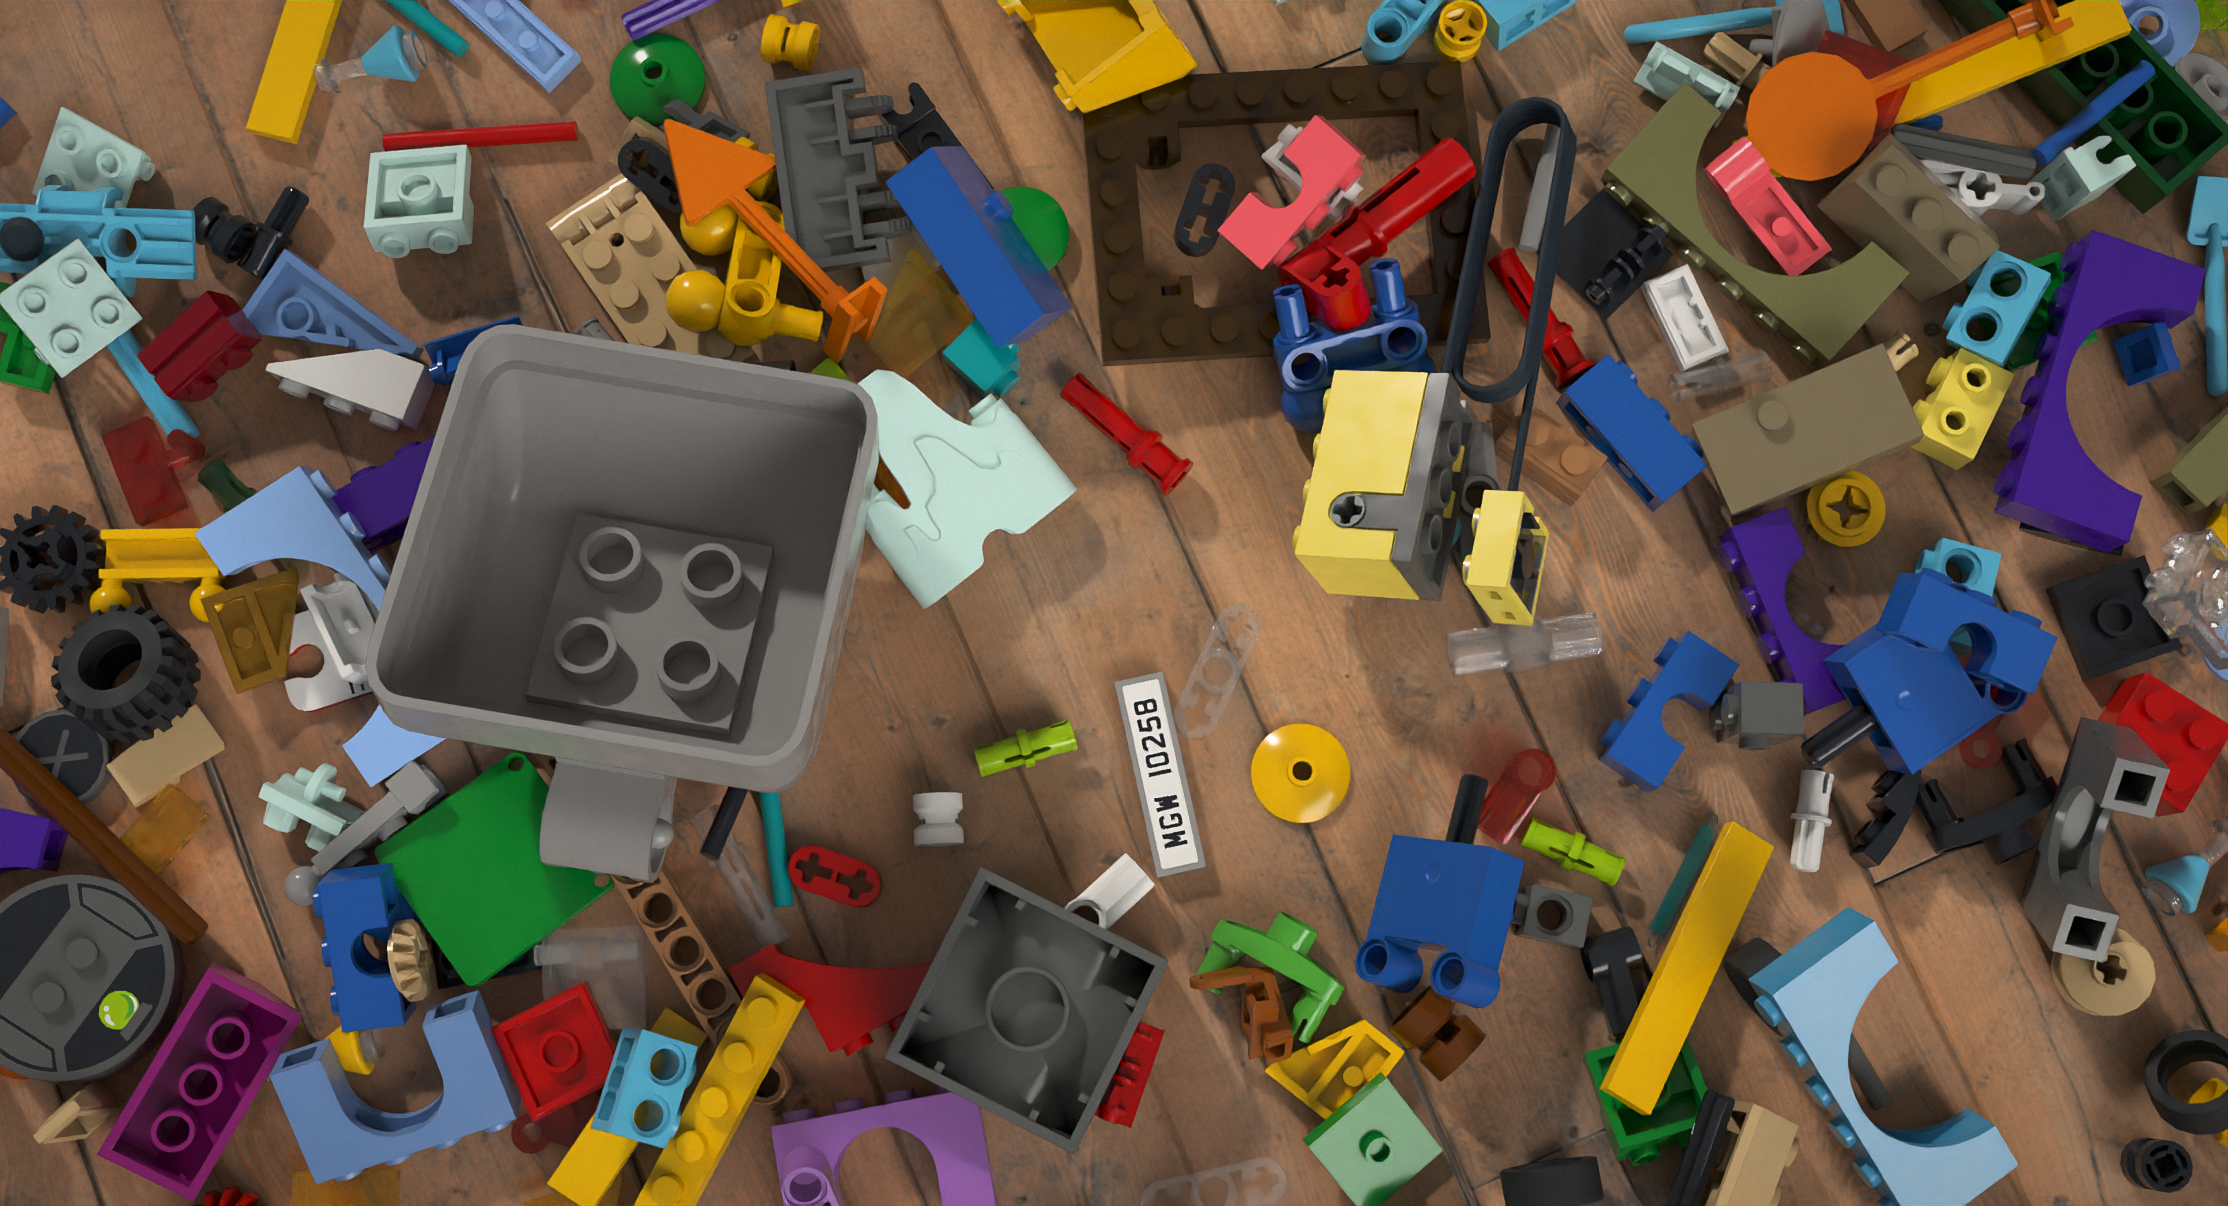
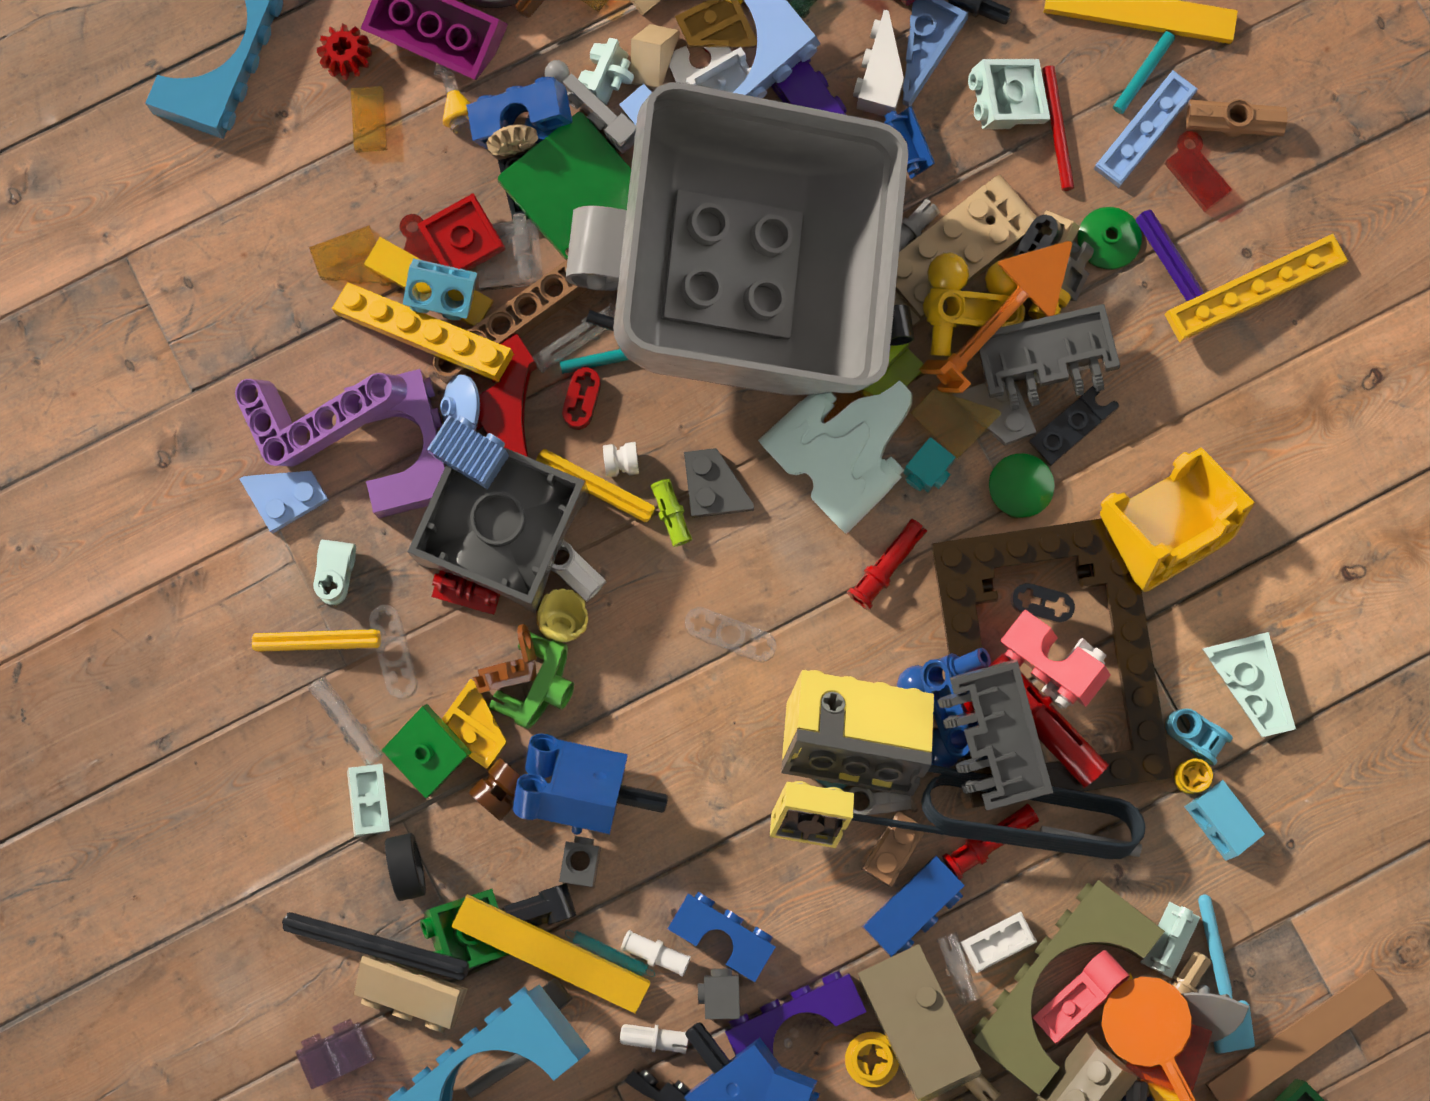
camera: 90 degrees right, 0 degrees up
medium blue arch [270,990,521,1184] -> none
piece [314,25,428,95] -> none
yellow wheel [760,14,820,71] -> none
blue brick [885,146,1072,349] -> none
tile [1114,671,1206,878] -> none
yellow dish [1251,723,1351,823] -> none
clear piece [1446,612,1603,677] -> none
clear red piece [1478,748,1556,846] -> none
lime pin [1519,816,1626,887] -> none
black hinge [1536,188,1673,321] -> none
none -> medium blue brick [427,416,509,489]
none -> light blue dish [440,375,480,425]
none -> yellow axle [536,449,655,522]
none -> light yellow hair [536,588,588,642]
none -> white pin [620,930,691,977]
none -> tan slope [630,24,680,89]
none -> dark grey wing [684,448,754,518]
none -> dark grey hinge [938,659,1053,811]

